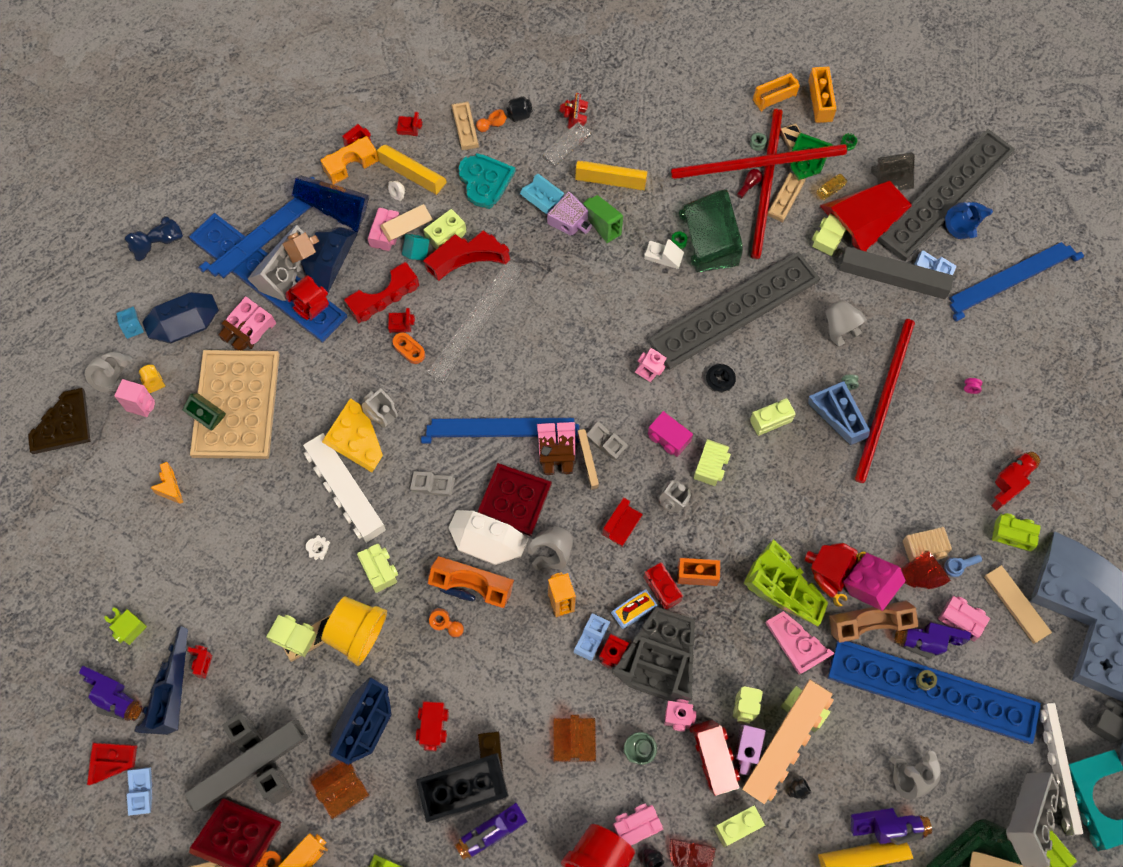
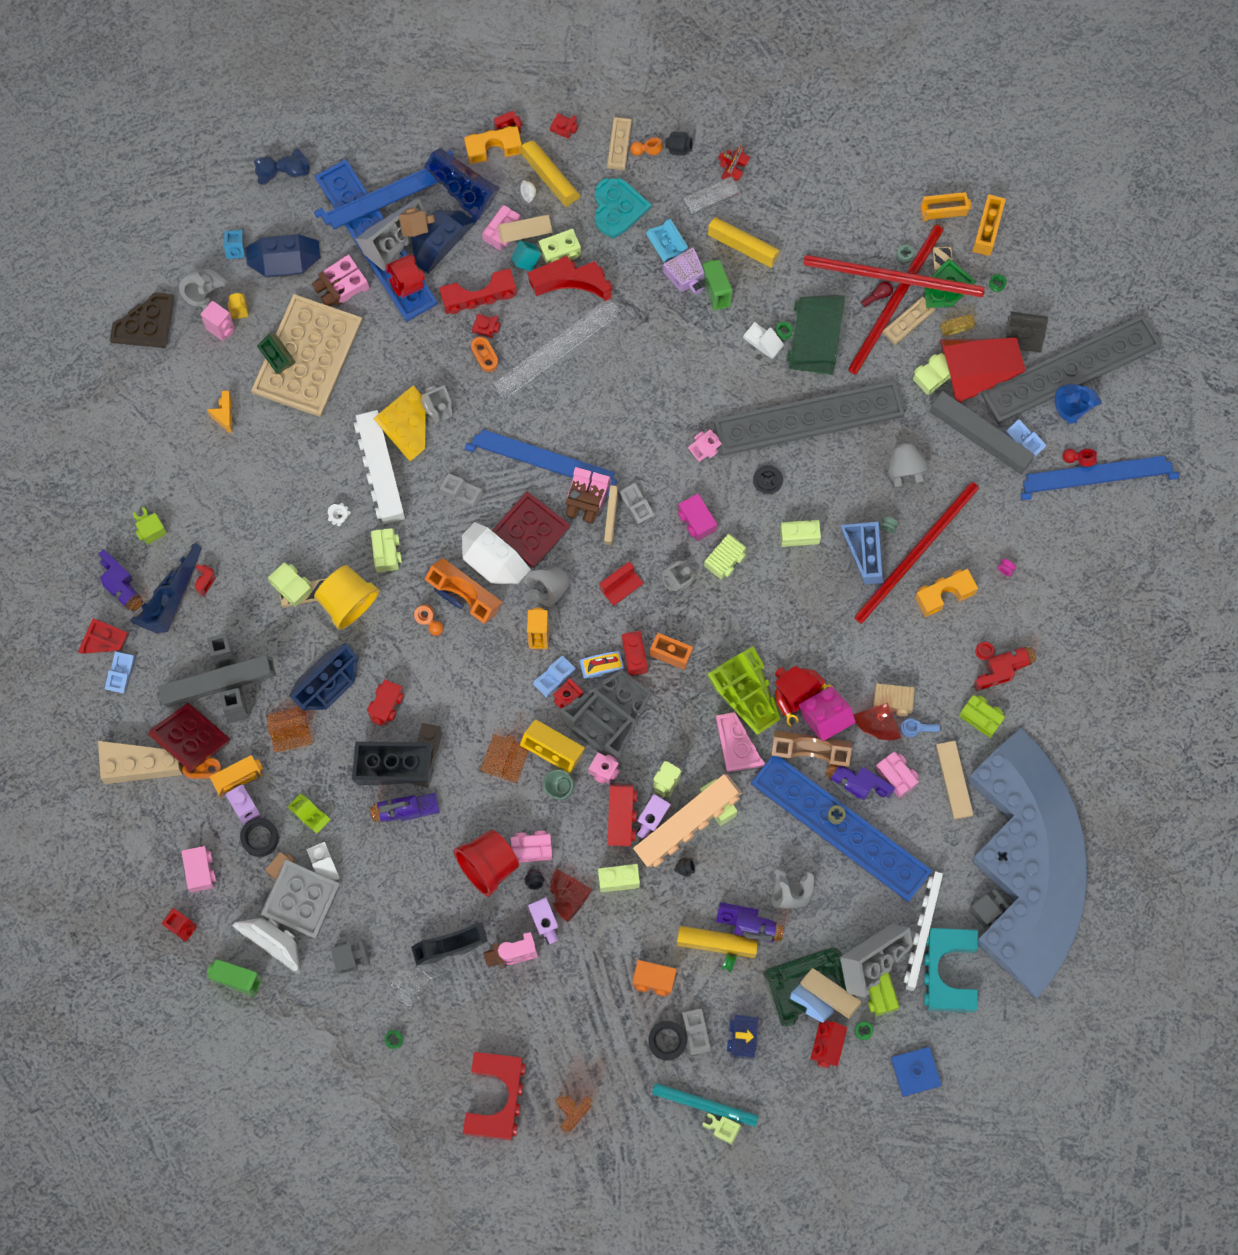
camera: 20 degrees right, 5 degrees up
none -> yellow brick [520,719,585,774]
none -> light orange arch [915,569,978,618]
none -> red plate [975,642,995,661]
none -> red plate [1062,448,1097,467]

